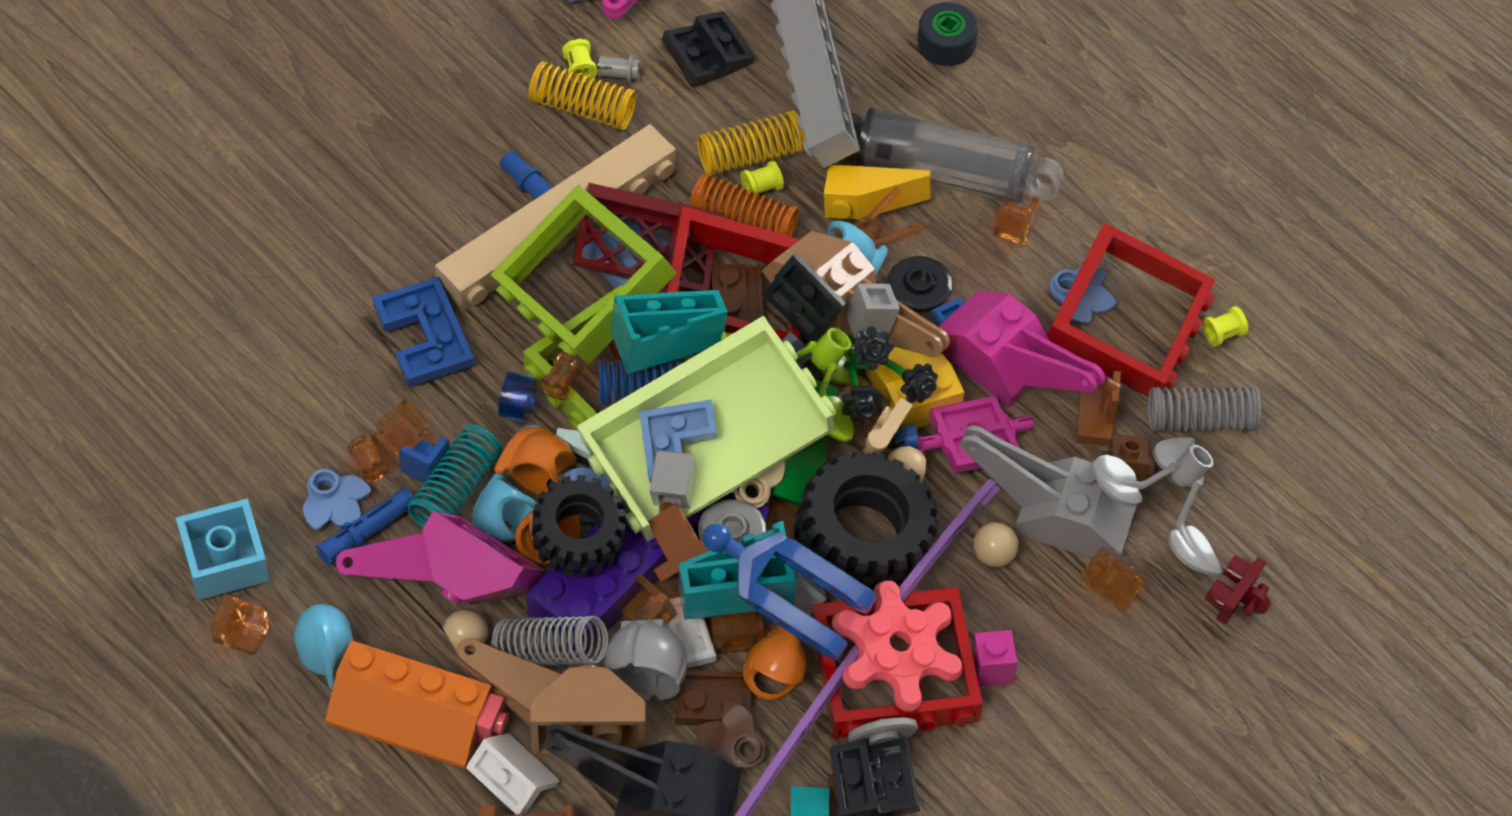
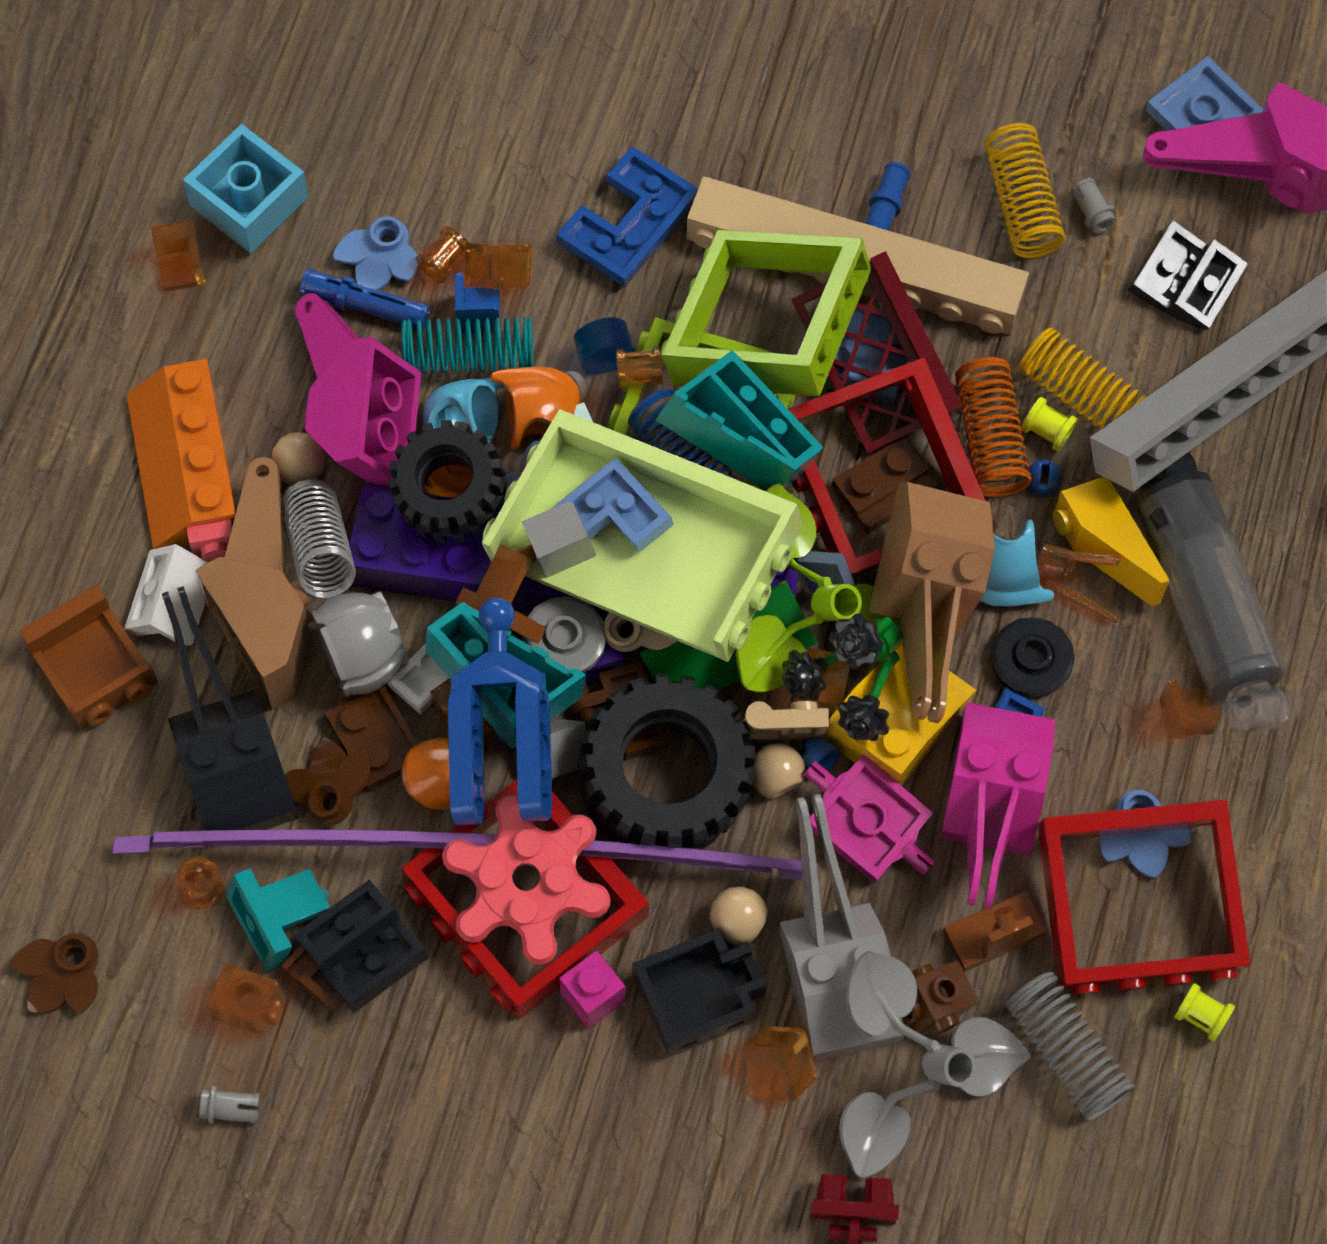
camera: 60 degrees right, 10 degrees up
medium azure piece [294,604,353,690] -> none
neon yellow bush [562,39,598,83] -> none
clear orange panel [622,574,678,624] -> none
black slope [762,253,846,342] -> none
light grey panel [846,283,900,339] -> none
light grey wheel [847,718,918,745] -> none
none -> black piece [632,928,768,1057]
none -> blue hinge [1025,459,1061,498]

